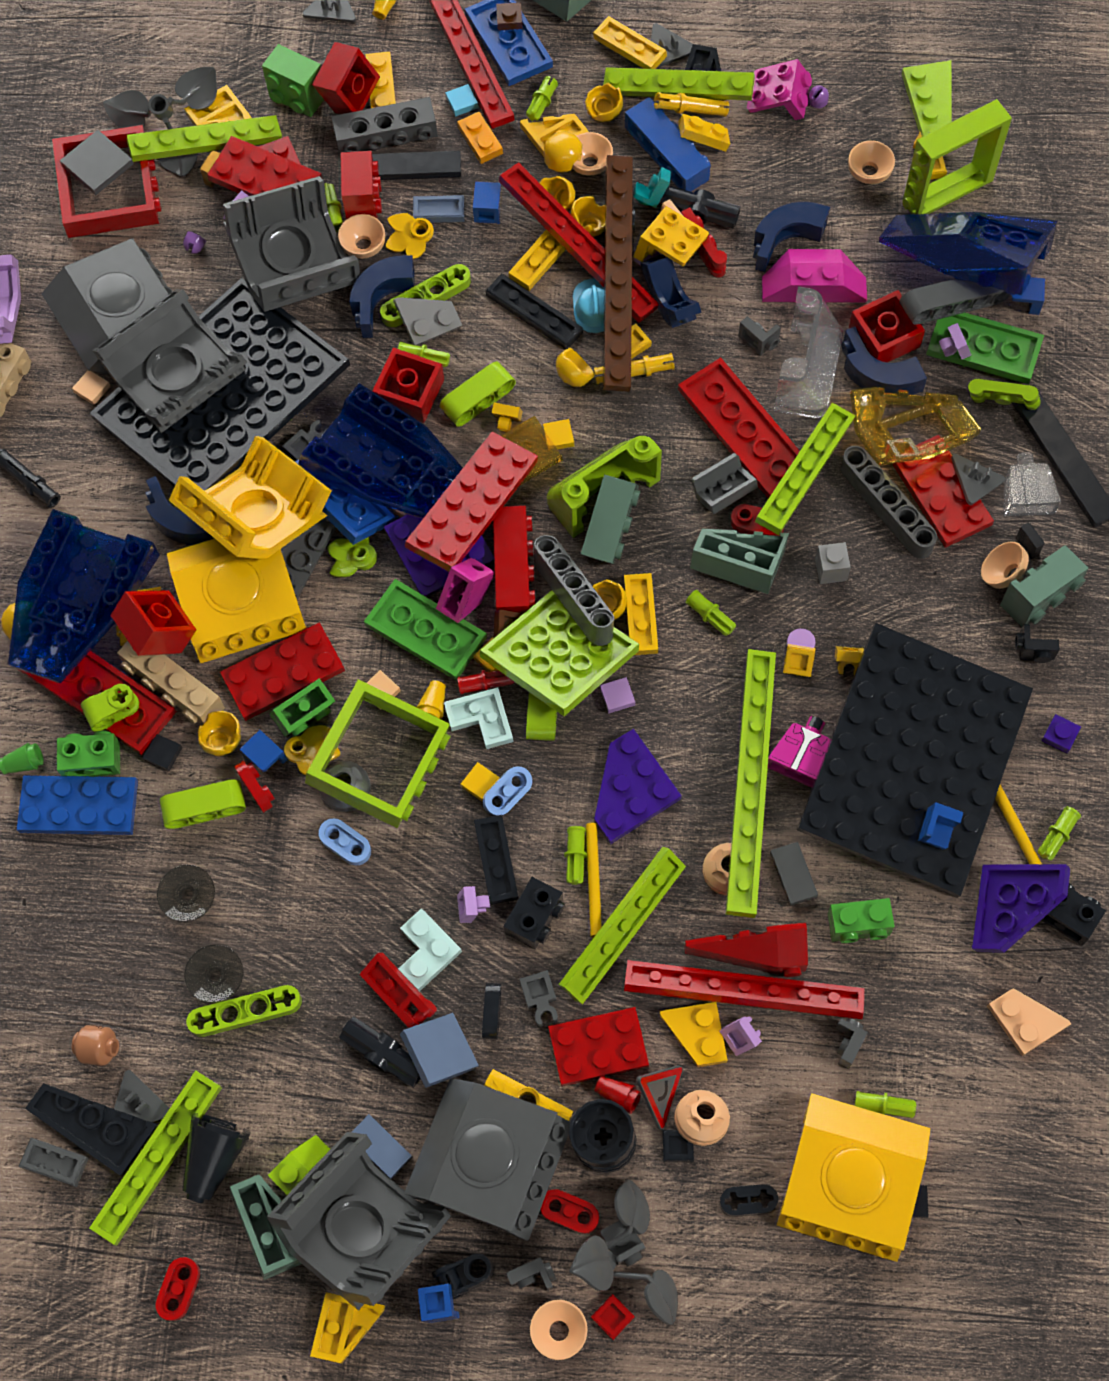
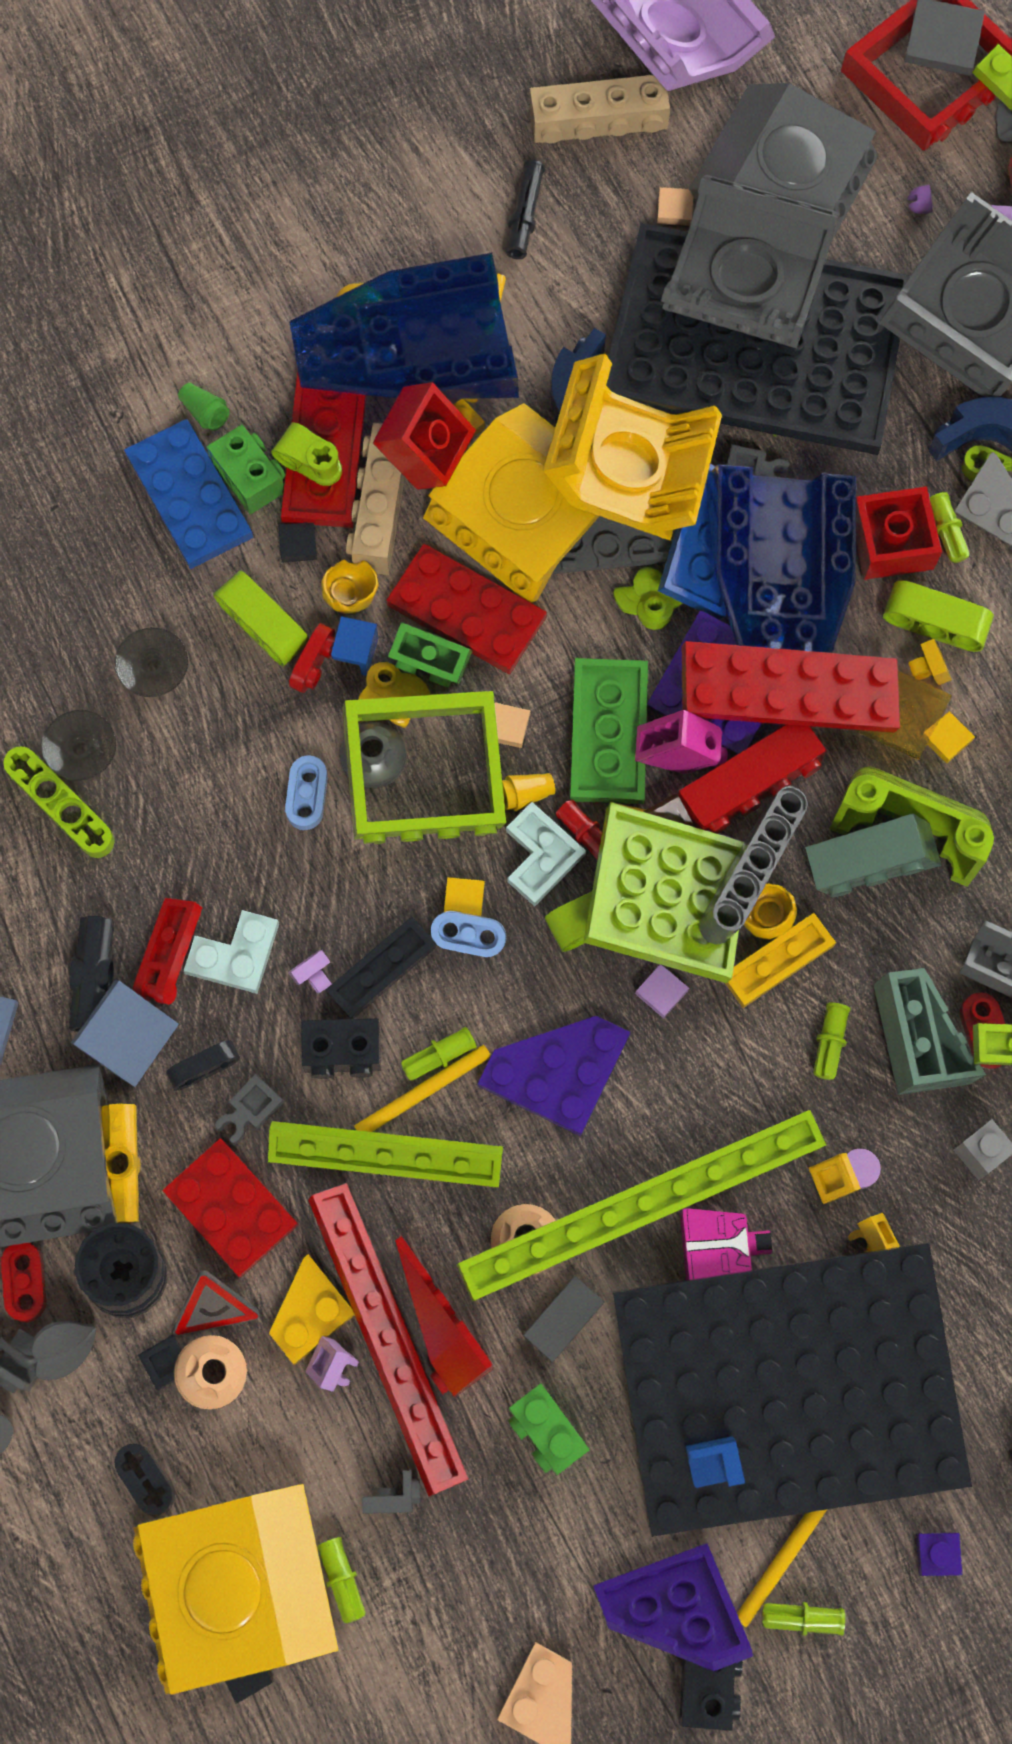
camera: 55 degrees right, 5 degrees up
red cone [594,1076,642,1114] -> none

